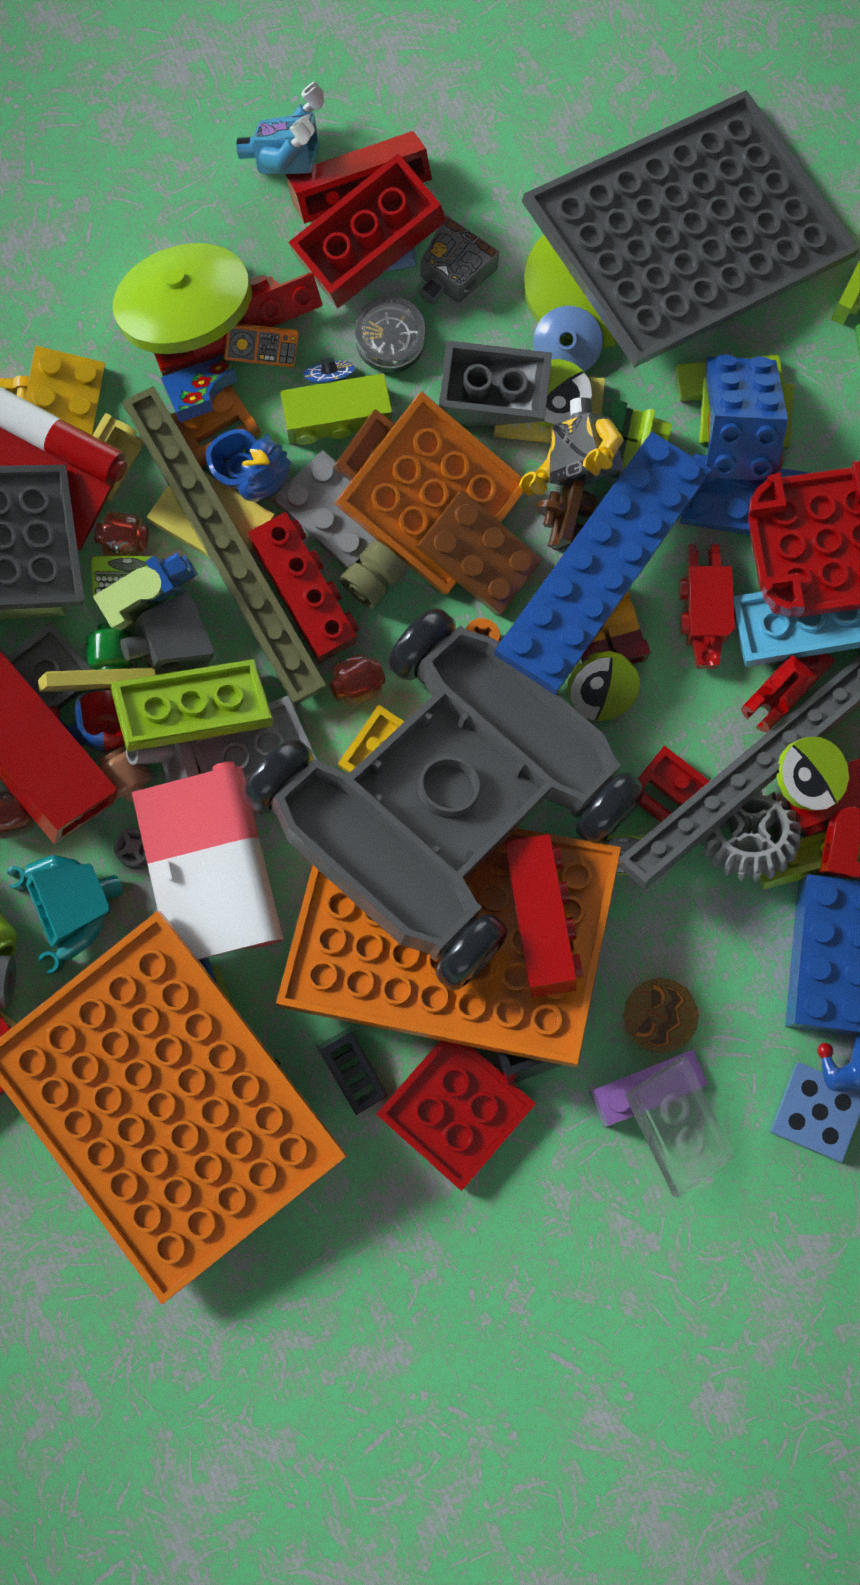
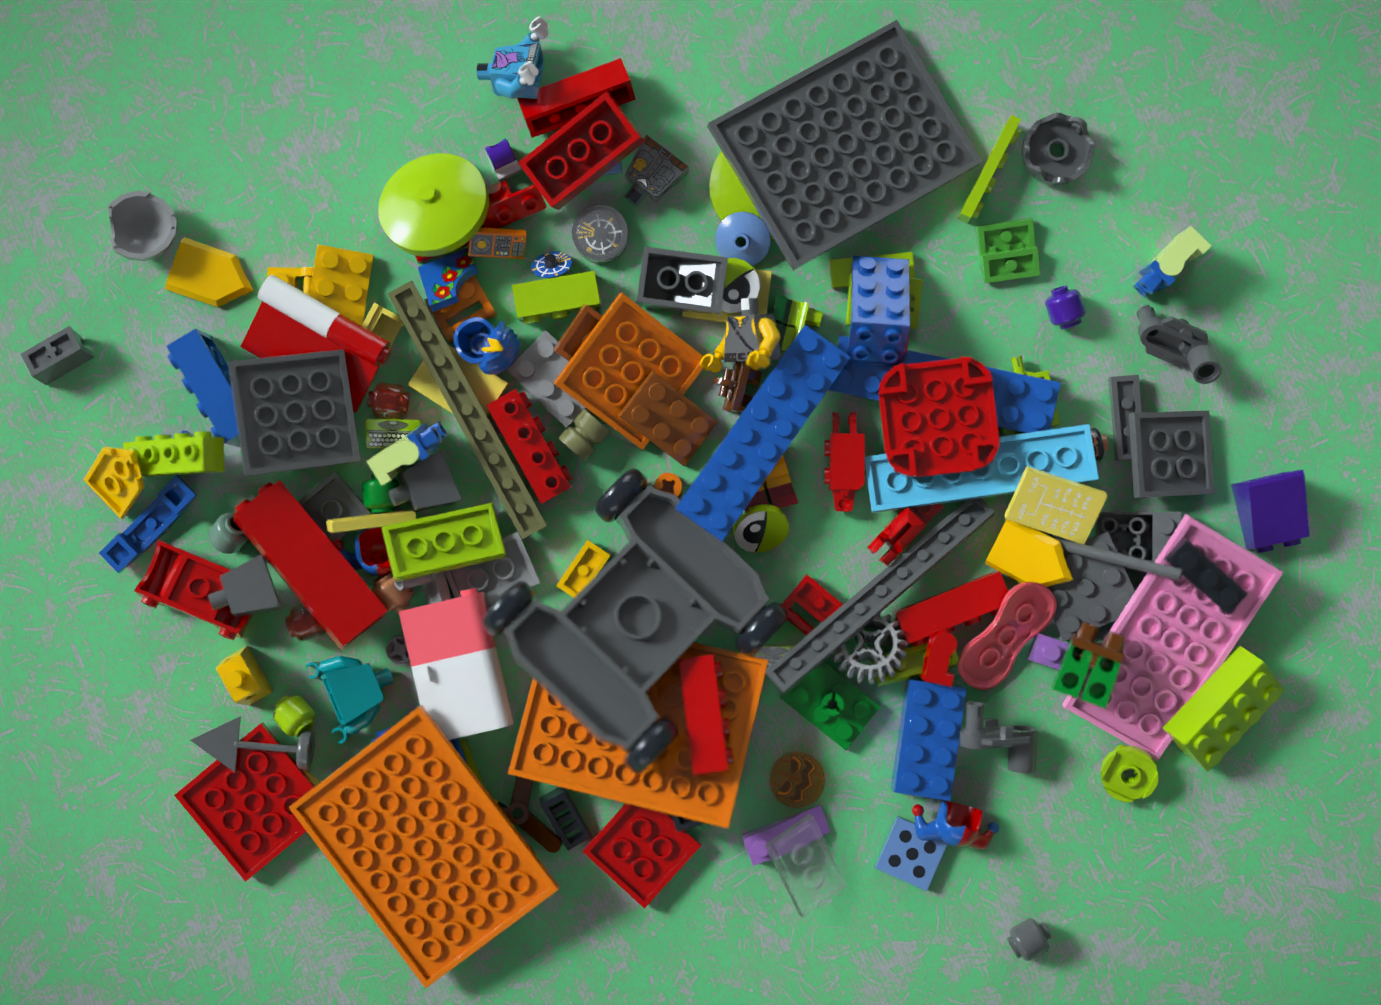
camera: 10 degrees right, 10 degrees up
clear red head [329,654,386,707] -> none
tile [777,737,849,811] -> none
none -> dark purple leg [485,138,522,182]
none -> reddish brown piece [502,776,562,853]
none -> green plate [780,661,880,750]

